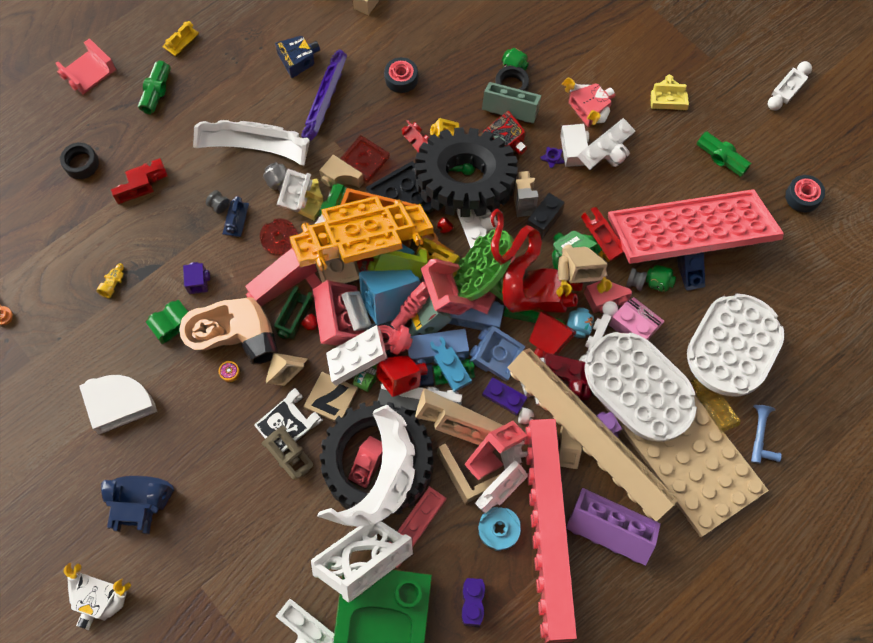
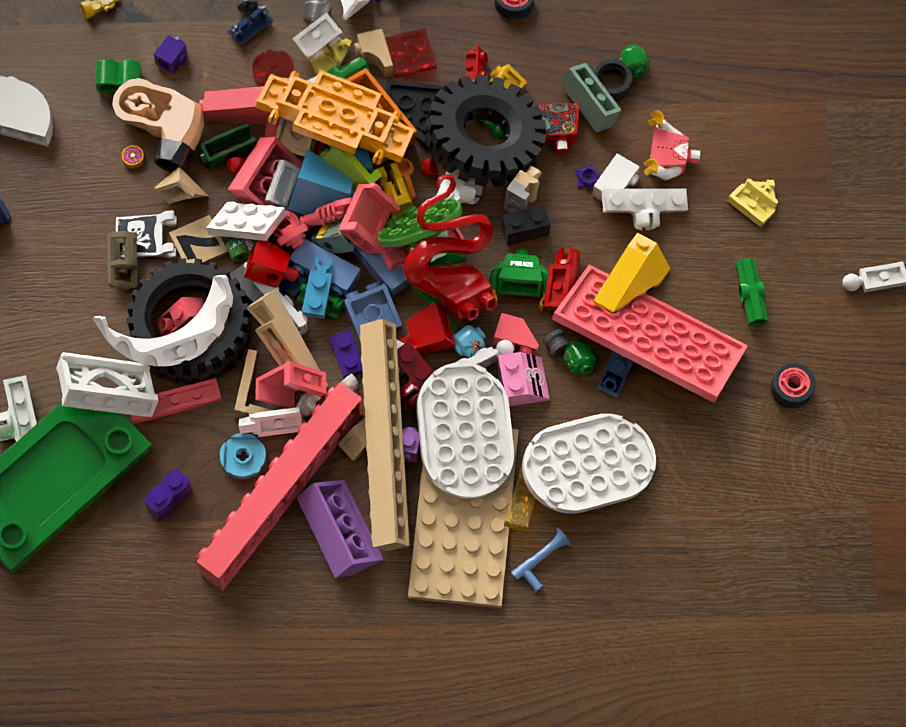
camera: 35 degrees right, 0 degrees up
tan torso [556,244,613,297] -> none
none -> yellow wedge [593,233,670,313]

